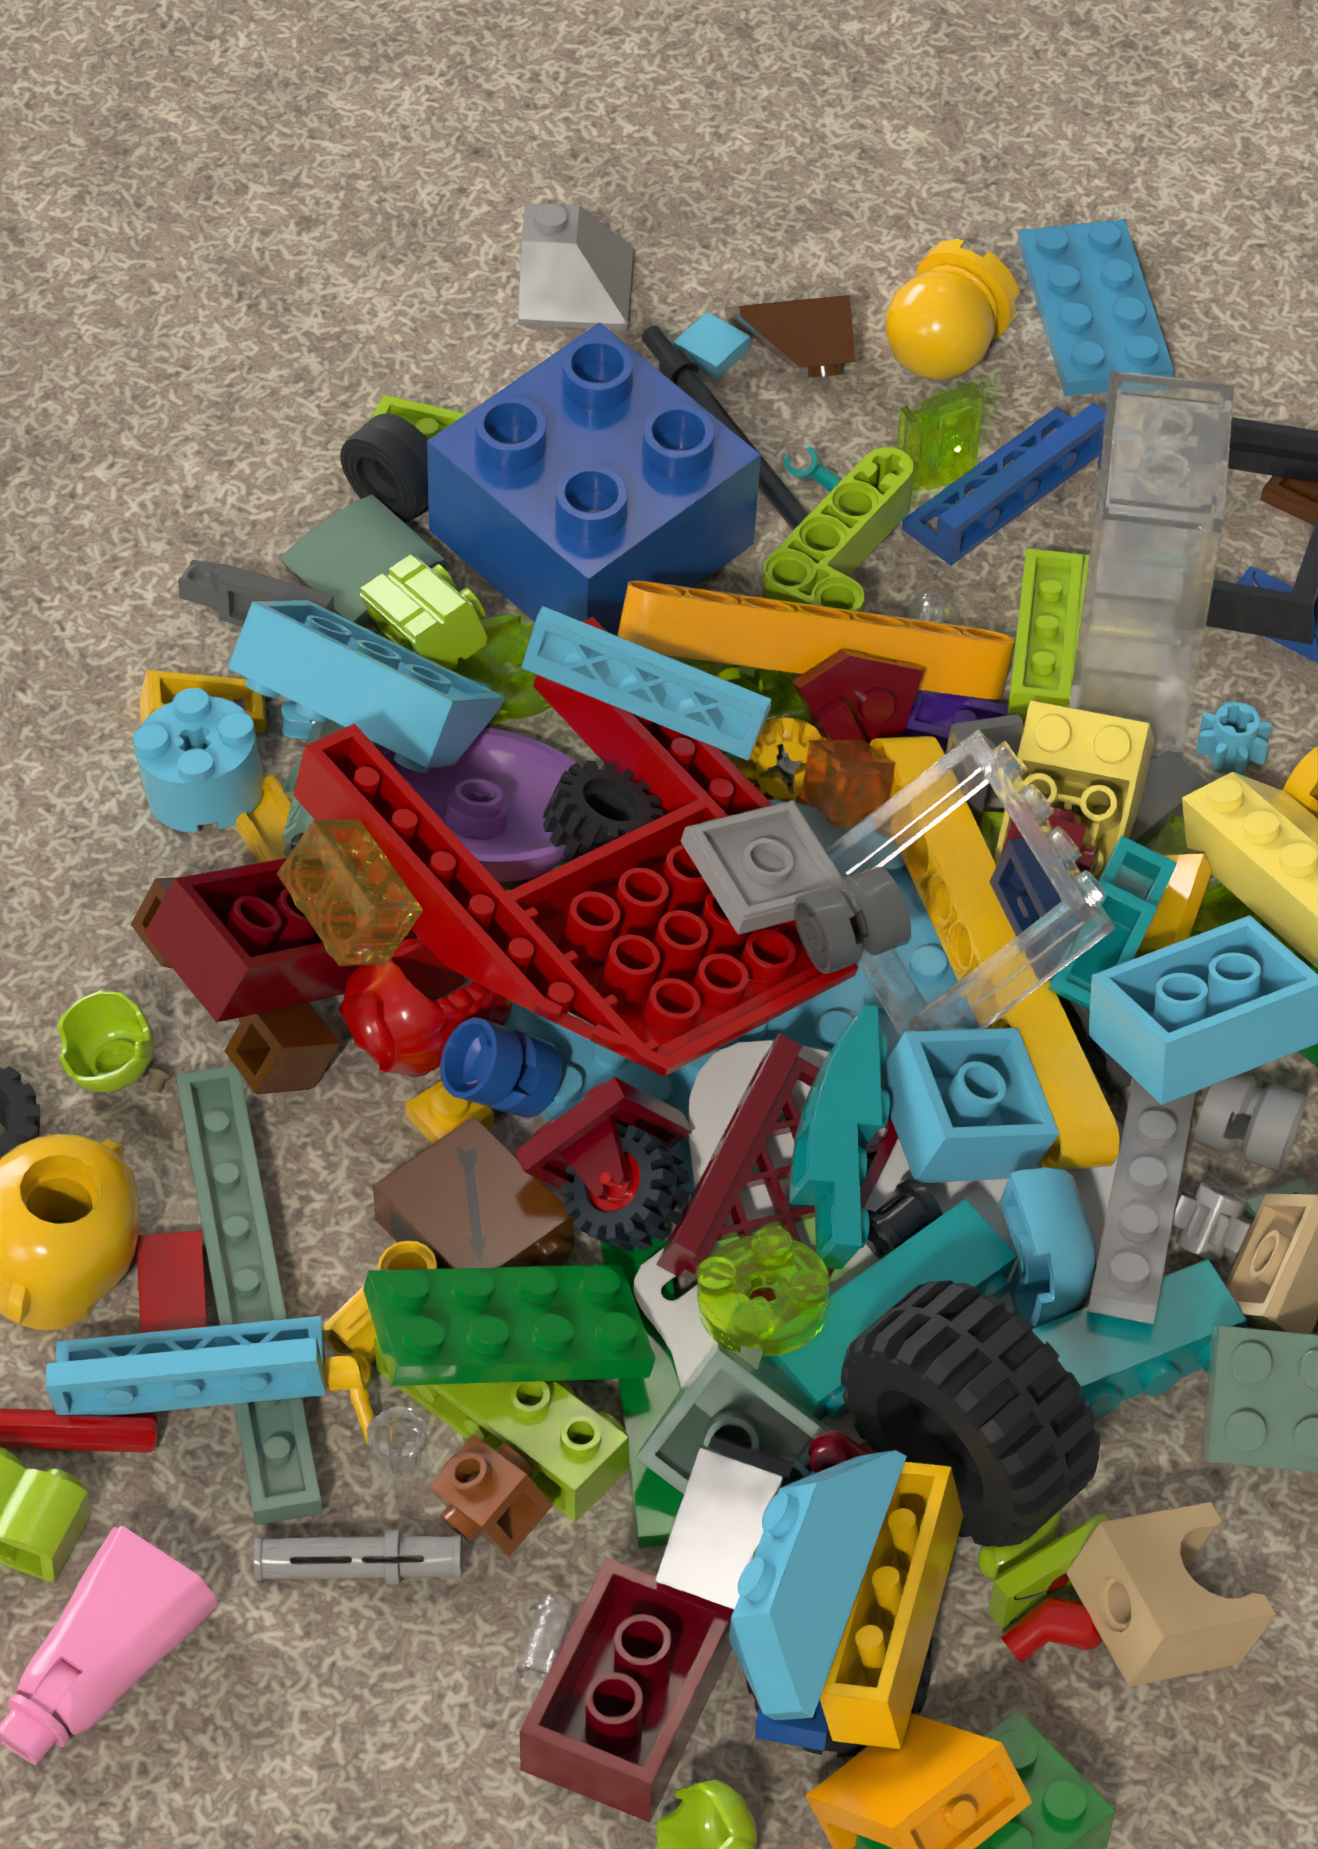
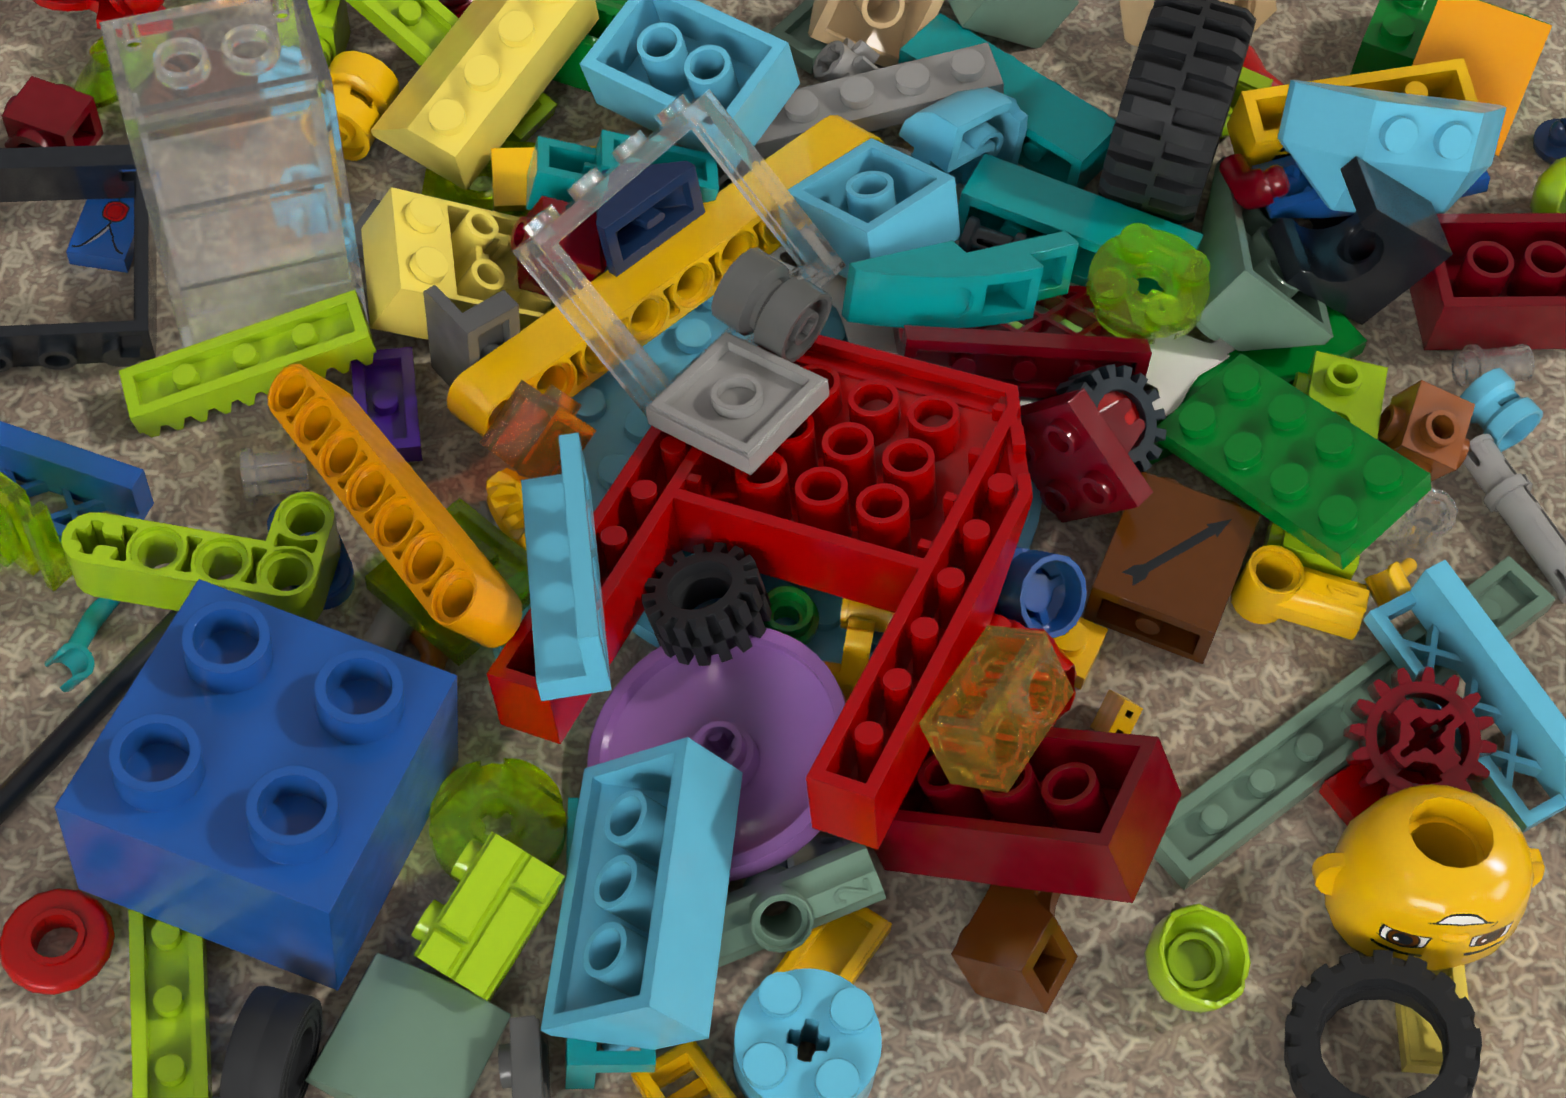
camera: 120 degrees left, 5 degrees up
dark red plate [791,649,924,781] -> none
none -> yellow piece [1090,689,1143,734]
none -> dark red gear [1343,666,1497,799]
none -> medium azure wheel [1460,368,1543,452]

